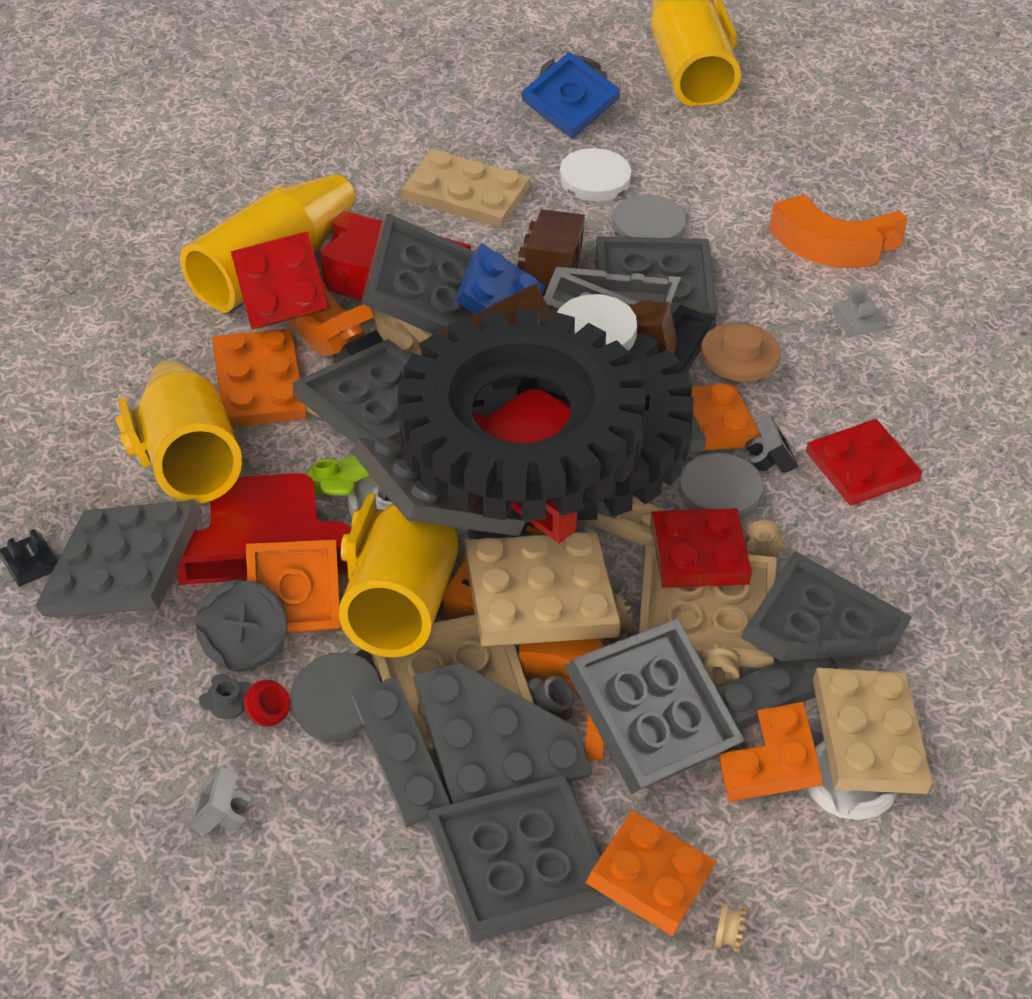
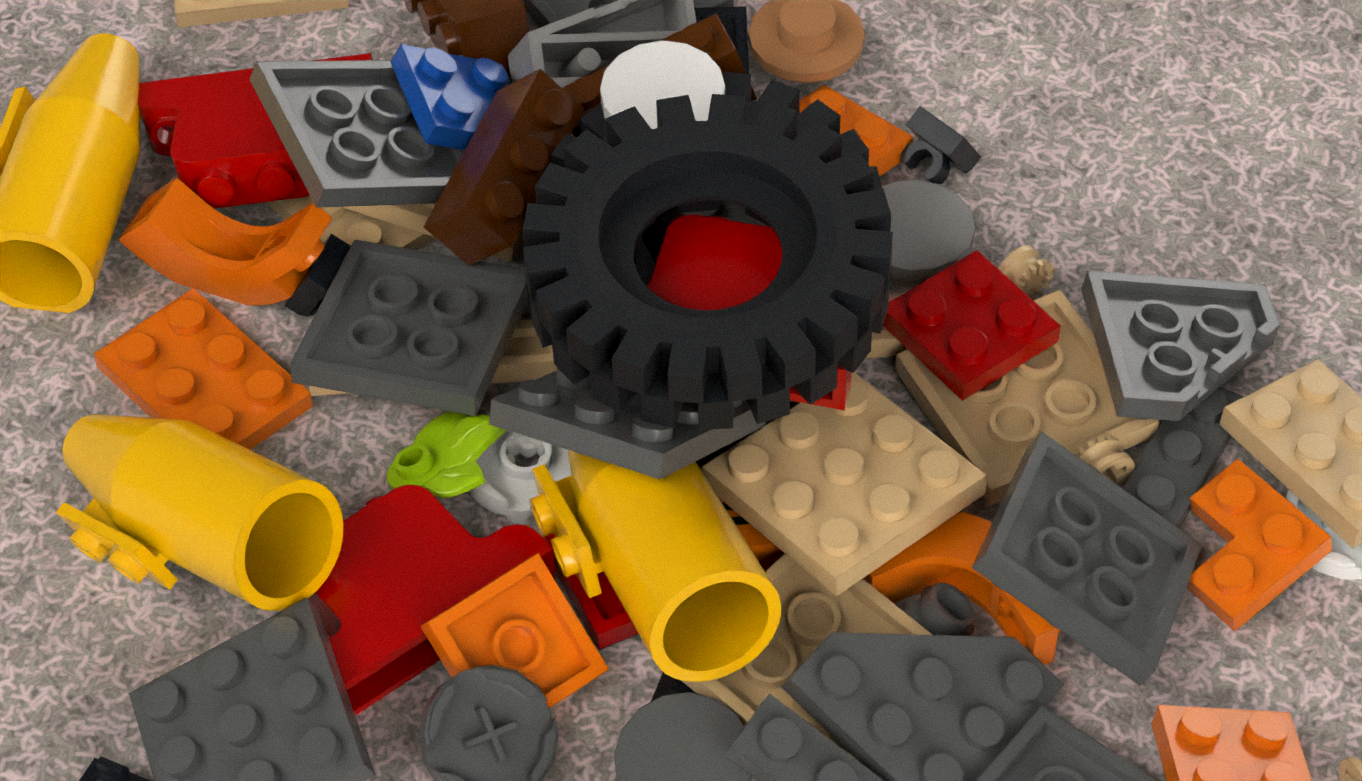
camera: 30 degrees left, 5 degrees up
red plate [230,231,329,330] -> none
red plate [806,418,922,506] -> none

